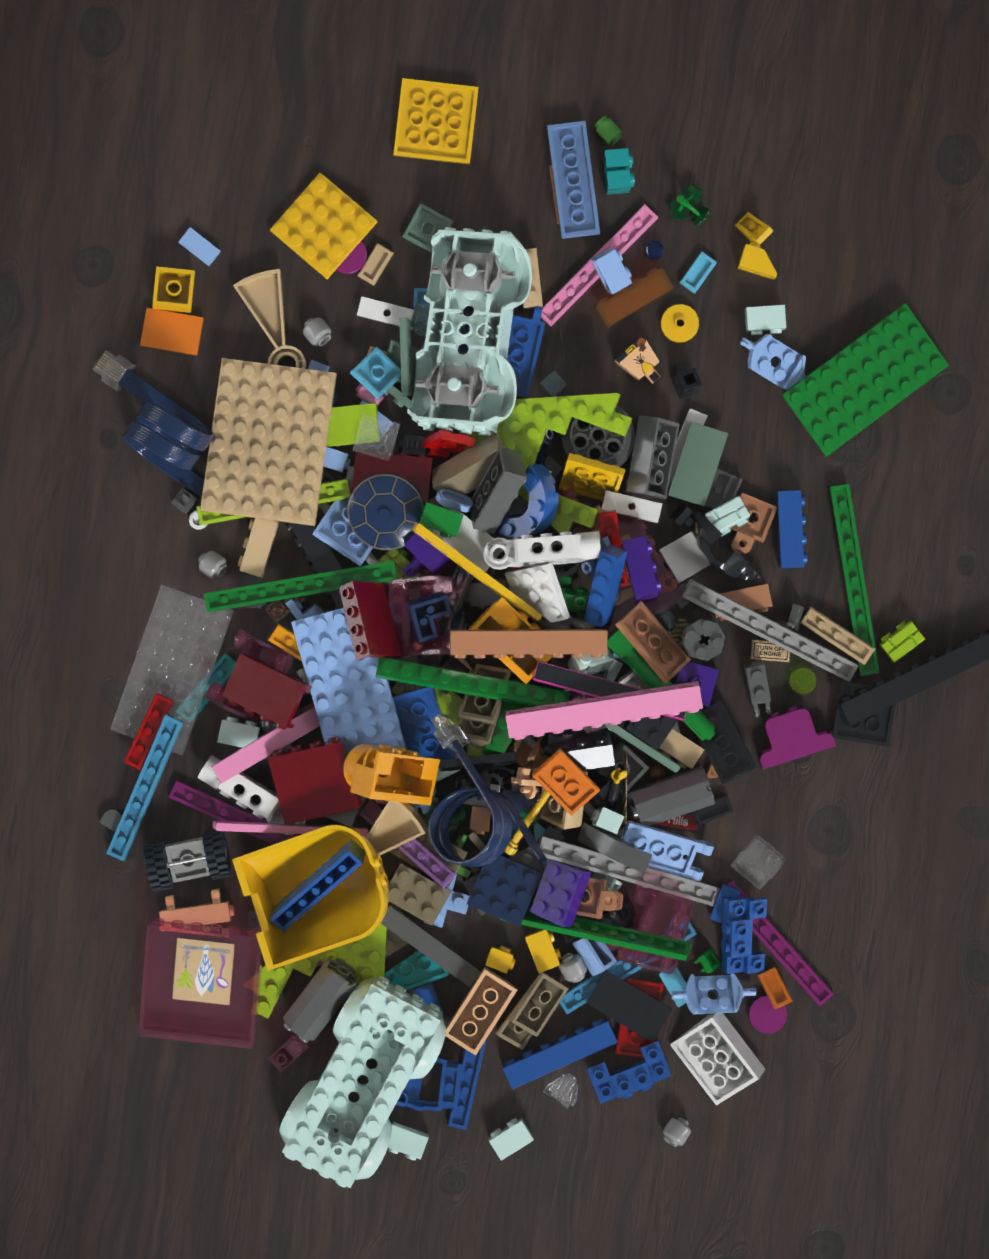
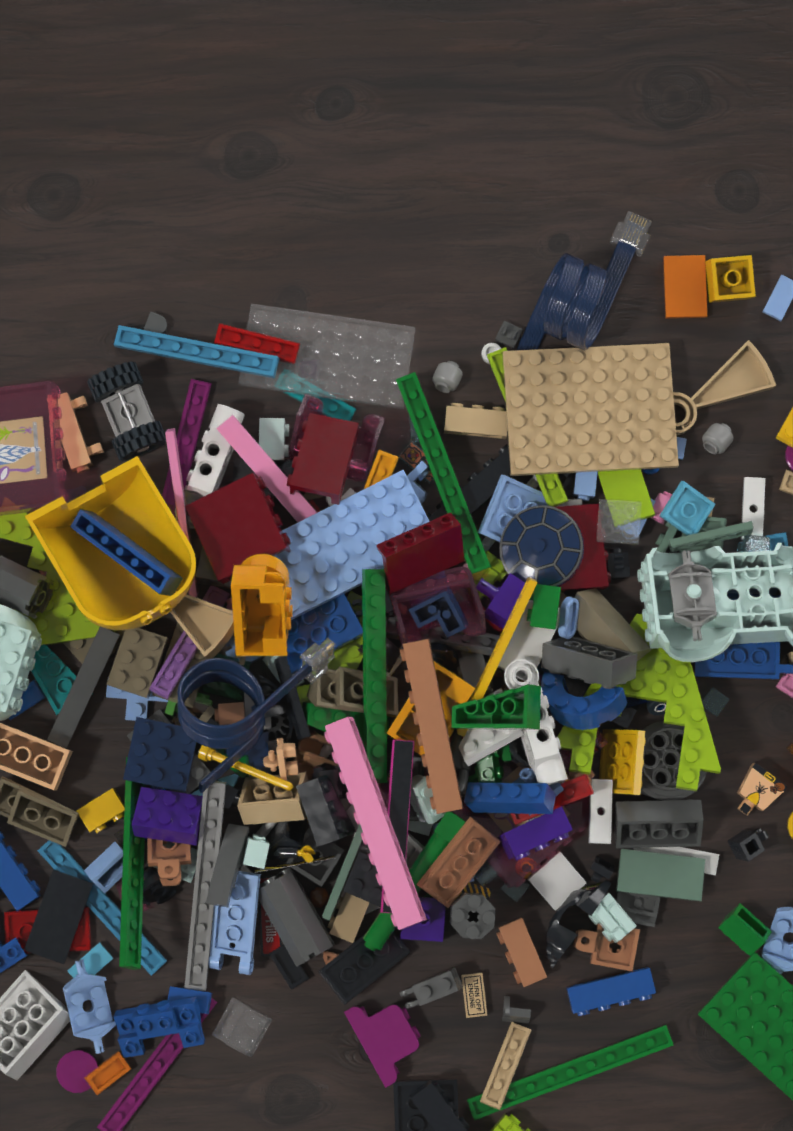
camera: 85 degrees right, 5 degrees down
red plate [423,429,475,461] -> none
yellow brick [485,945,516,974] -> none
orange tile [532,748,600,816] -> none
light grey head [559,953,587,983] -> none
clear pink windscreen [616,884,693,974] -> none
light grey plate [681,579,859,682] -> none
green tile [695,948,721,974] -> none
clear neon green piece [789,668,816,694] -> none
none -> green wedge [452,684,541,730]
none -> green brick [718,903,772,956]

